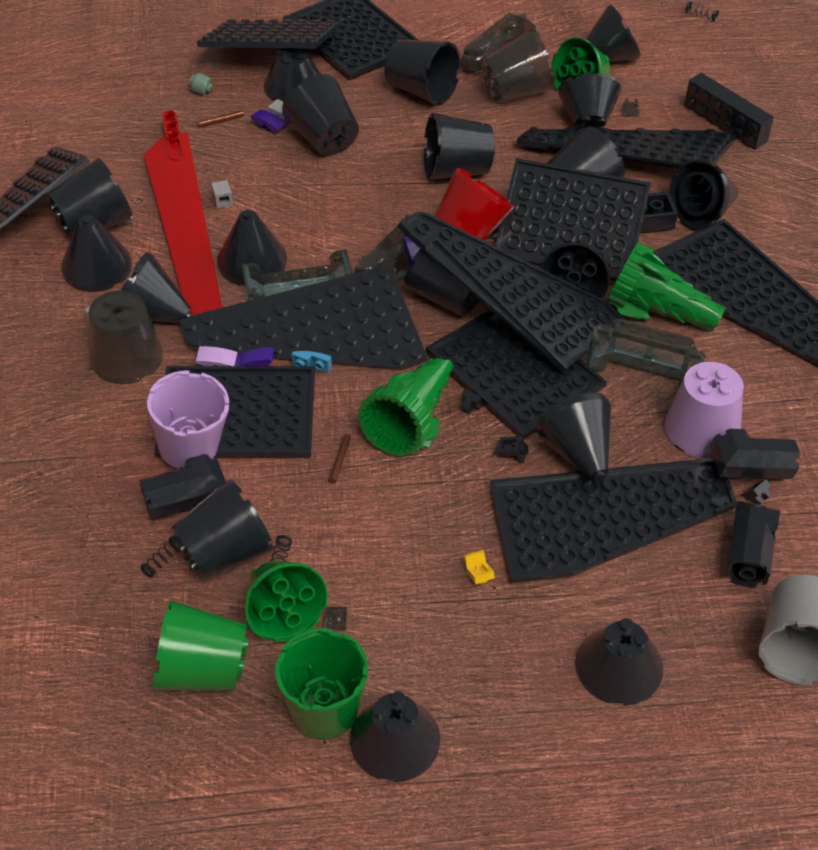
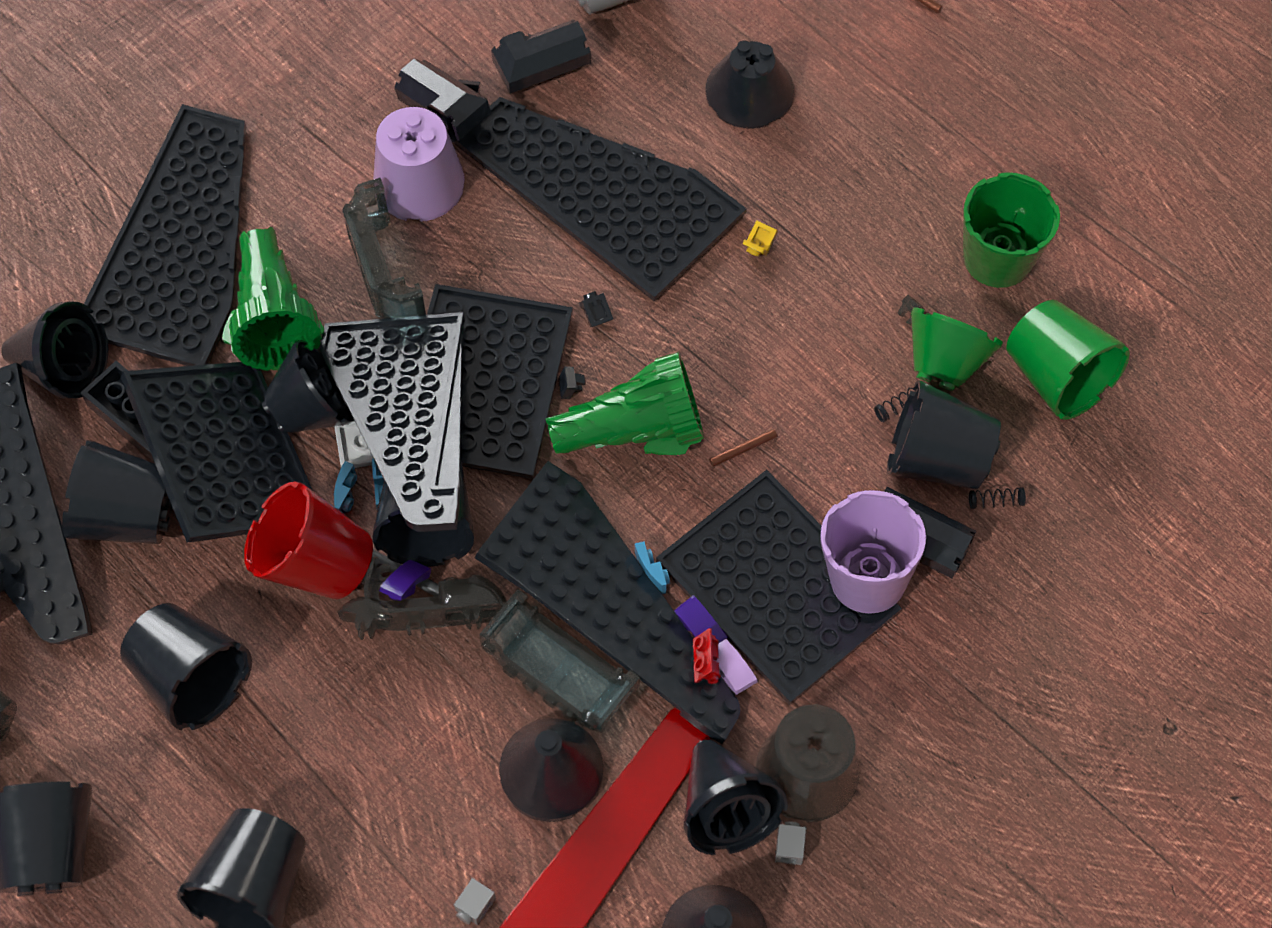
camera: 130 degrees left, 15 degrees up
black cone [350,691,440,782] -> none
black cone [536,393,611,481] -> none
none -> red hinge [693,628,720,684]

